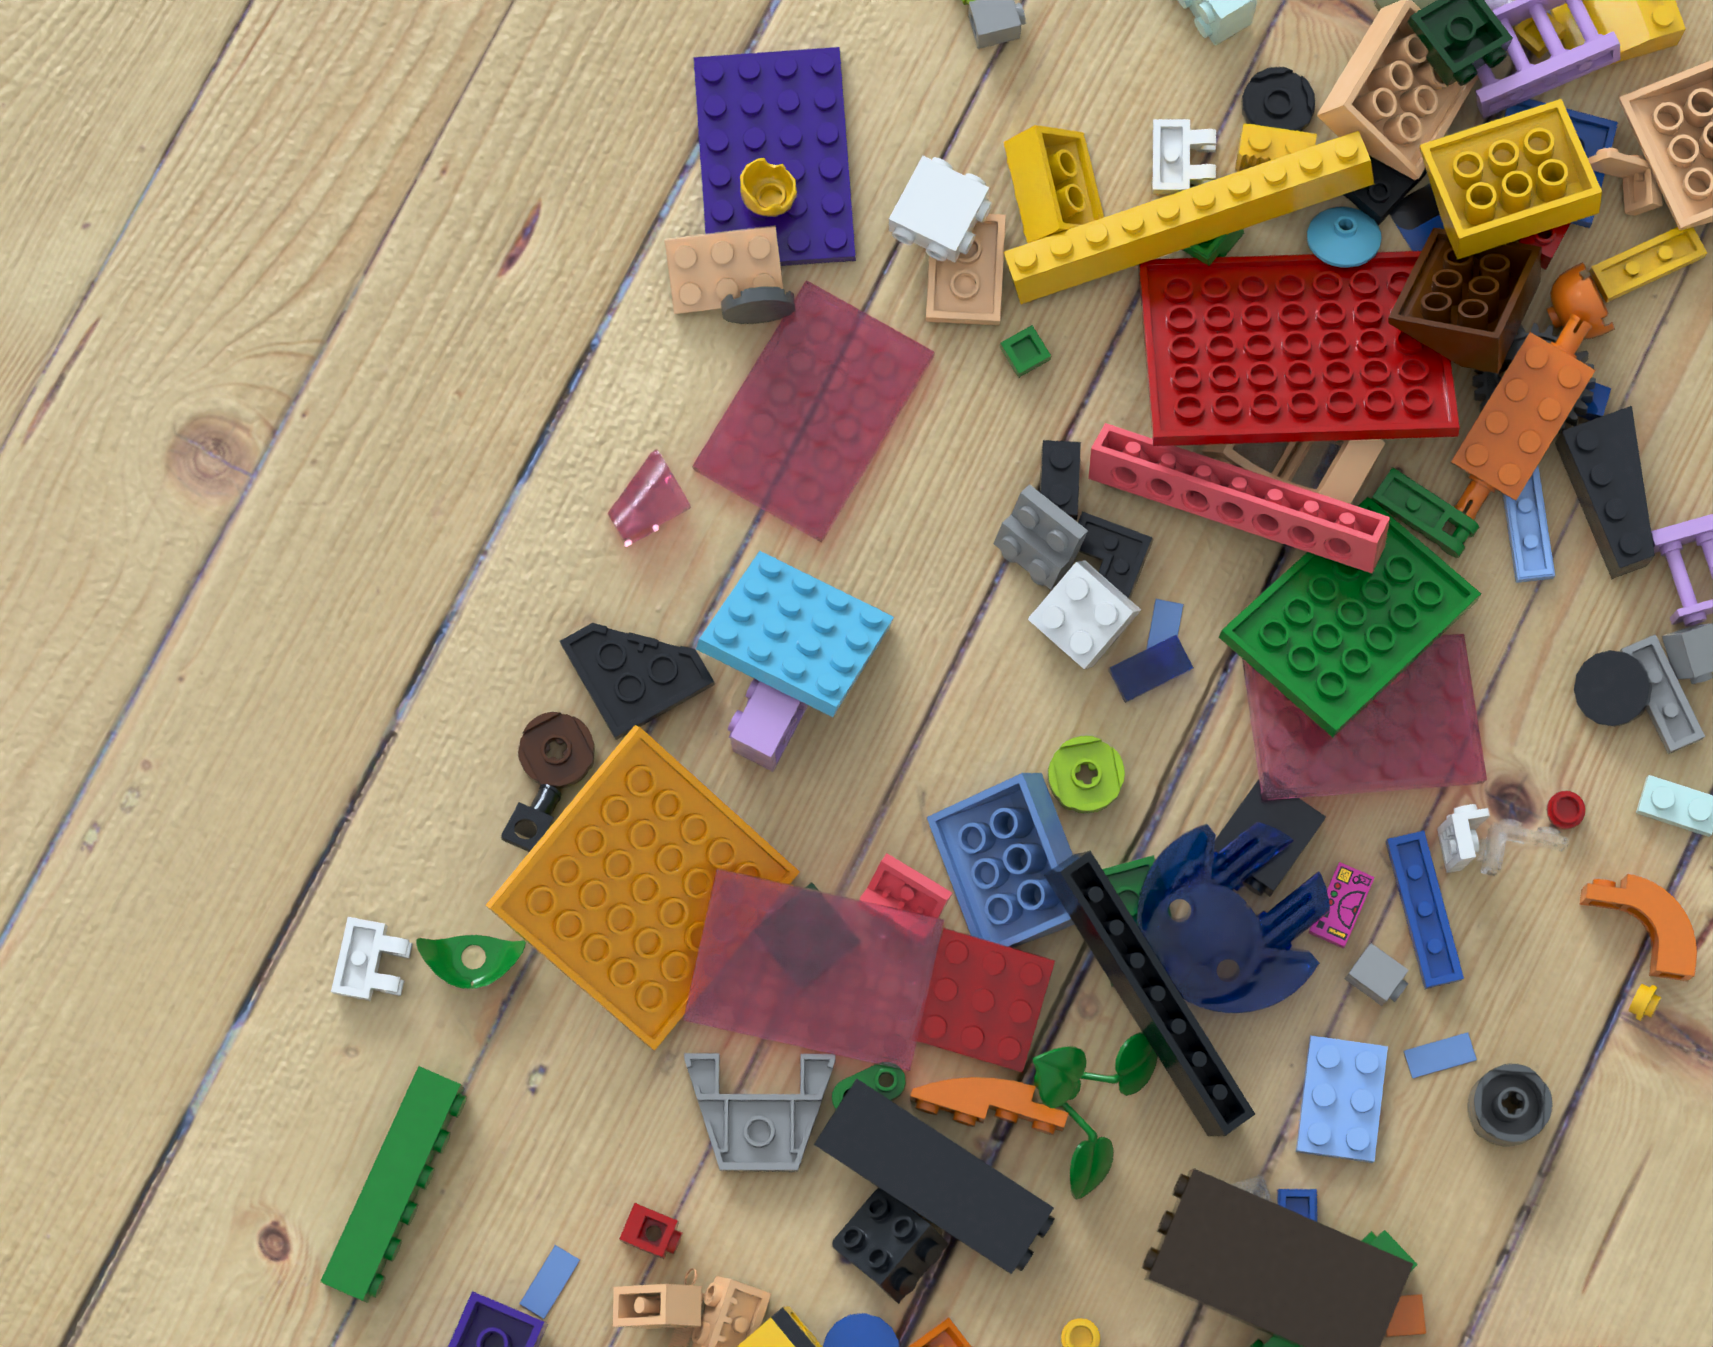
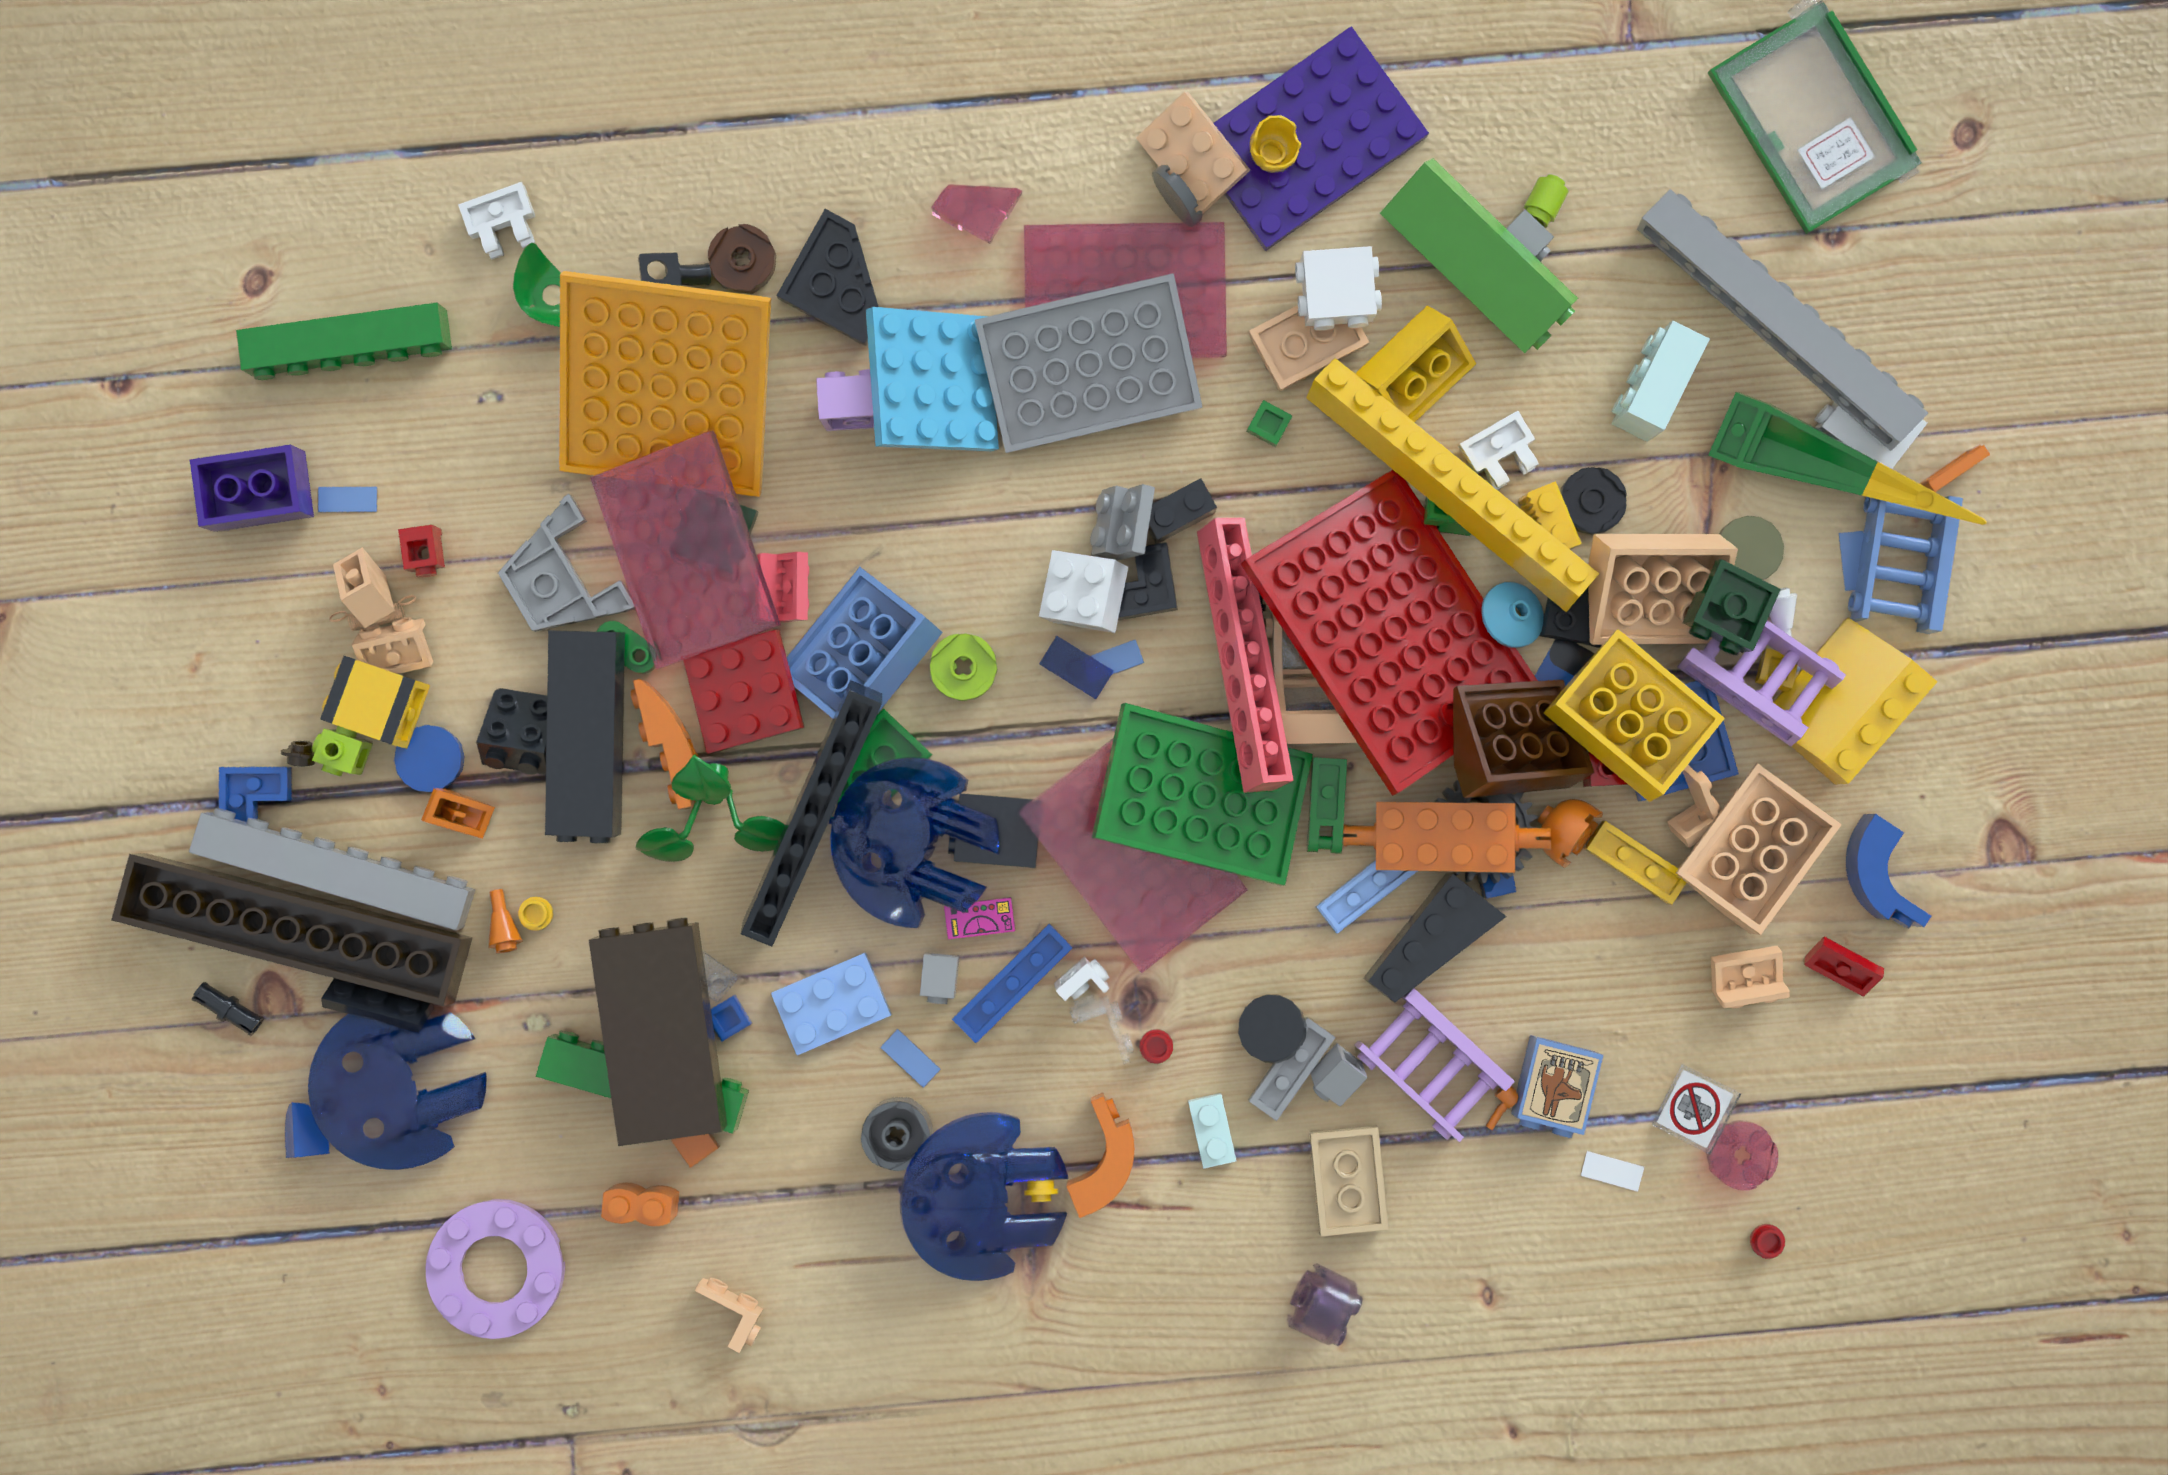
camera: 55 degrees right, 10 degrees up
none -> clear blue piece [898,1112,1069,1281]
none -> light grey plate [975,273,1203,453]
none -> bright green brick [1380,158,1578,353]

